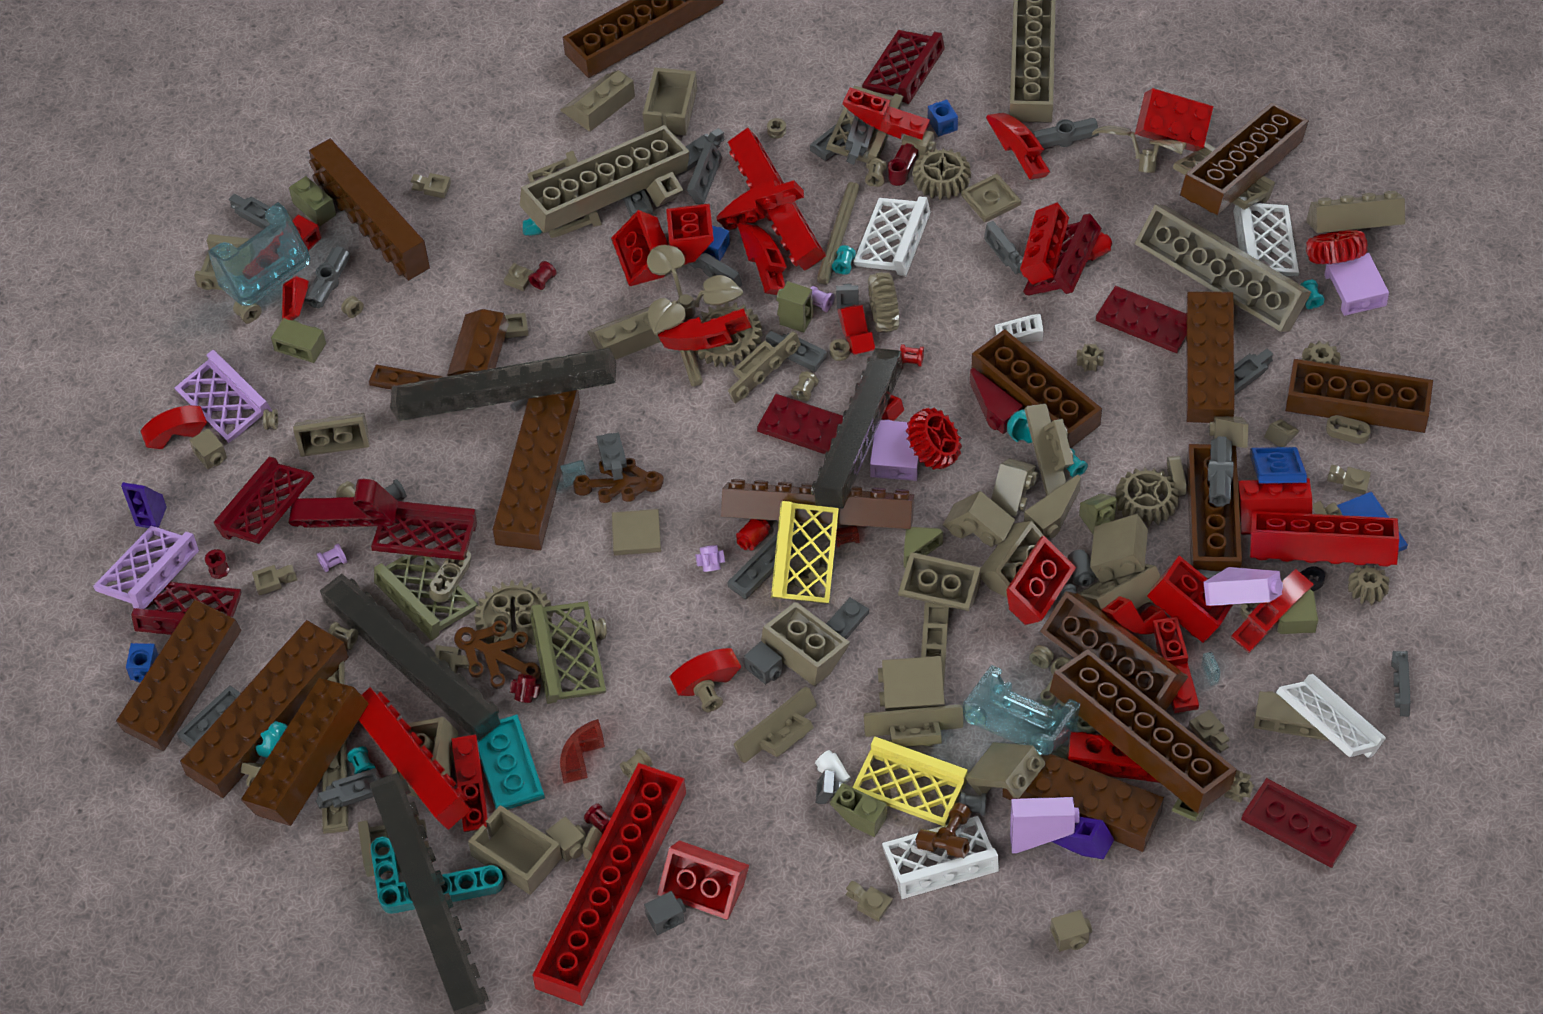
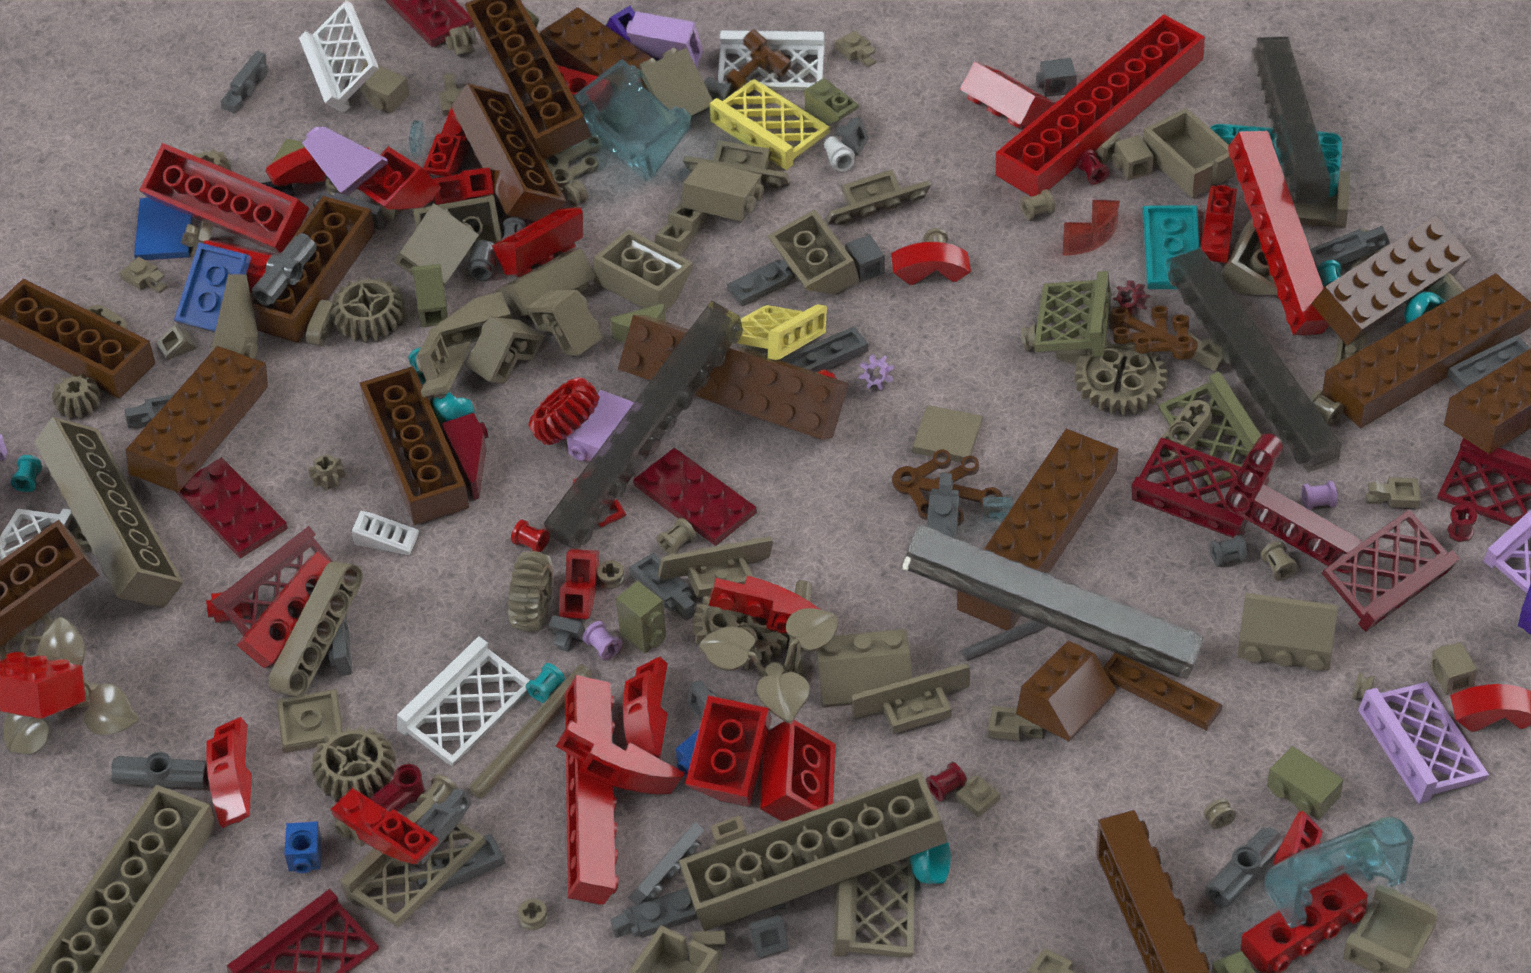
camera: 160 degrees left, 5 degrees down
none -> dark tan beam [269,561,363,697]
none -> dark tan bracket [851,663,970,734]

